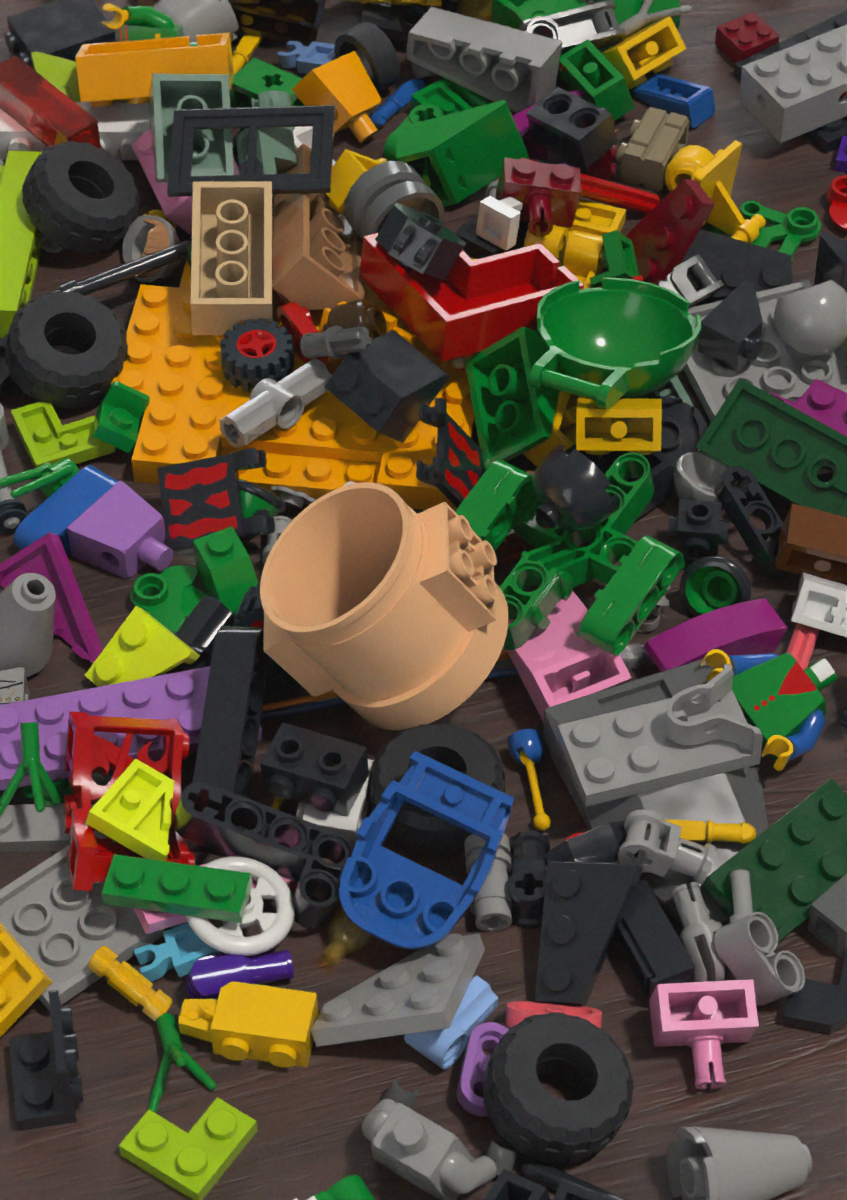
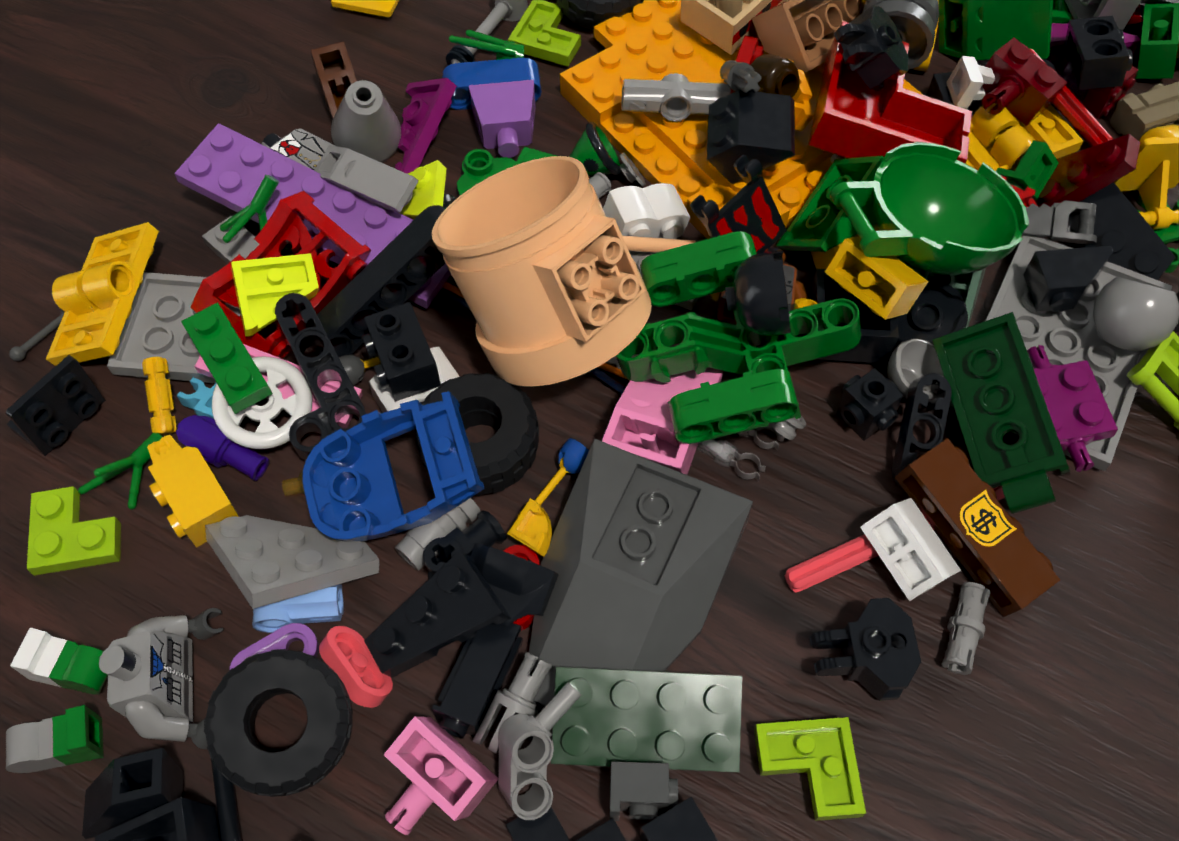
camera: 45 degrees right, 10 degrees up
green bracket [92,381,150,453] -> none
flag [157,448,275,550] -> none
black wheel [220,319,294,392] -> none
light grey plate [557,664,763,807] -> none
light grey connector [618,809,716,884] -> none
magenta slope [644,598,787,672] -> none
yellow piece [650,819,757,844] -> none
green hat [679,556,751,617] -> none
torso [699,649,838,771] -> none
none -> light grey slope [314,145,419,212]
none -> yellow tile [507,498,552,557]

